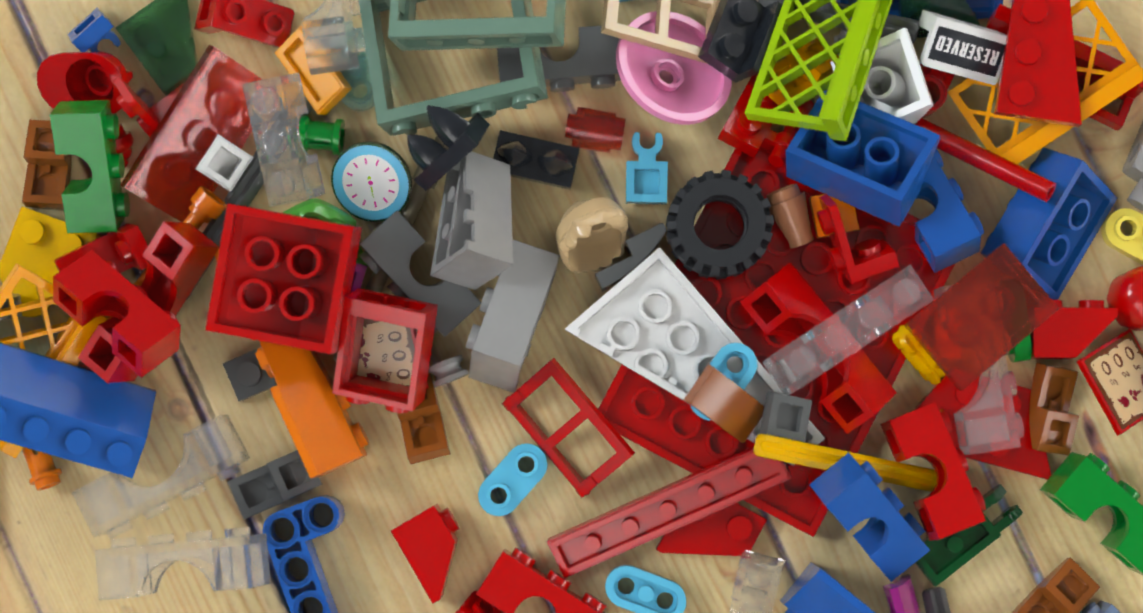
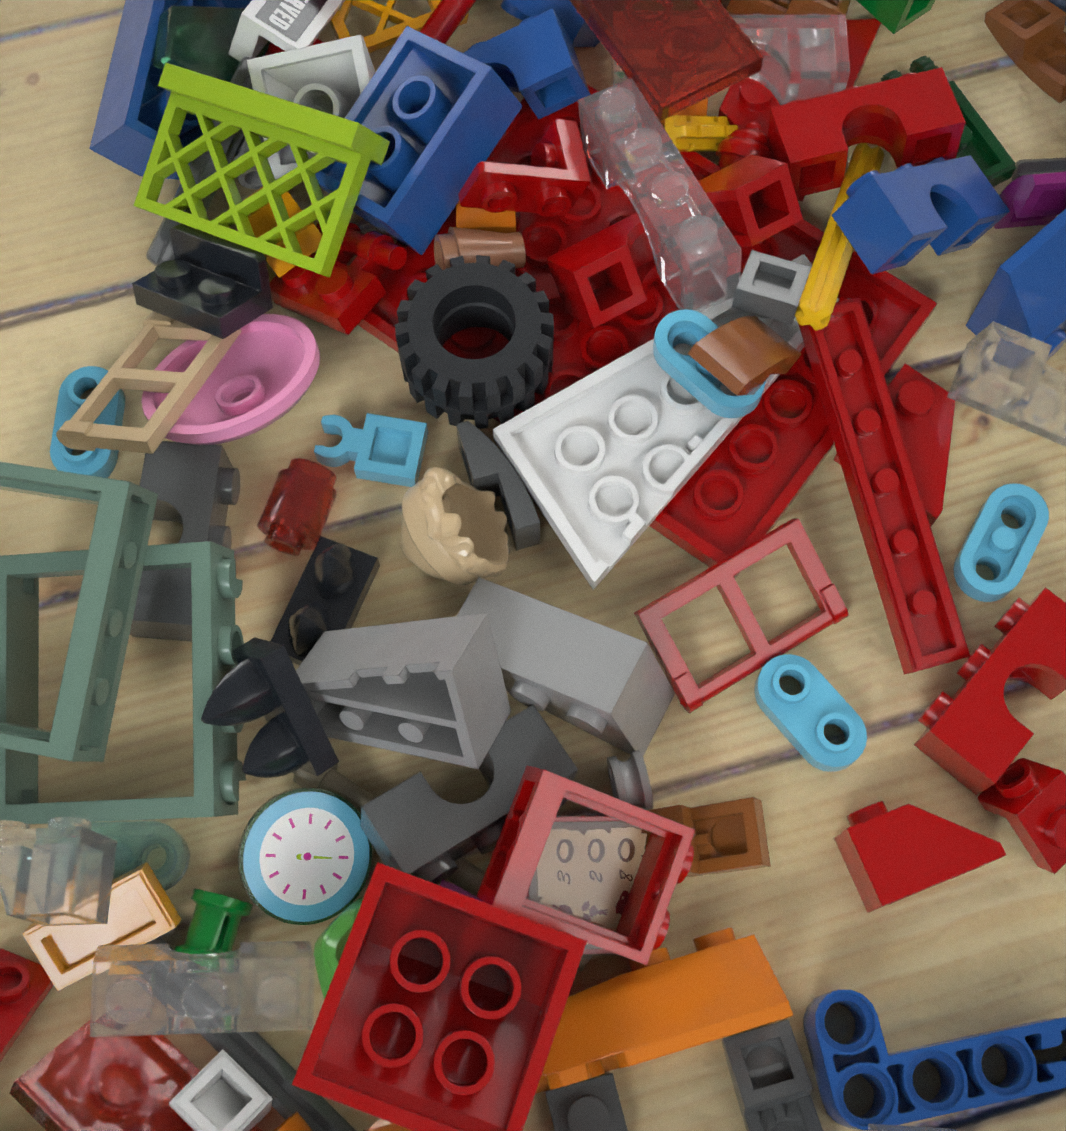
camera: 90 degrees left, 15 degrees down
none -> red plate [716,121,773,169]

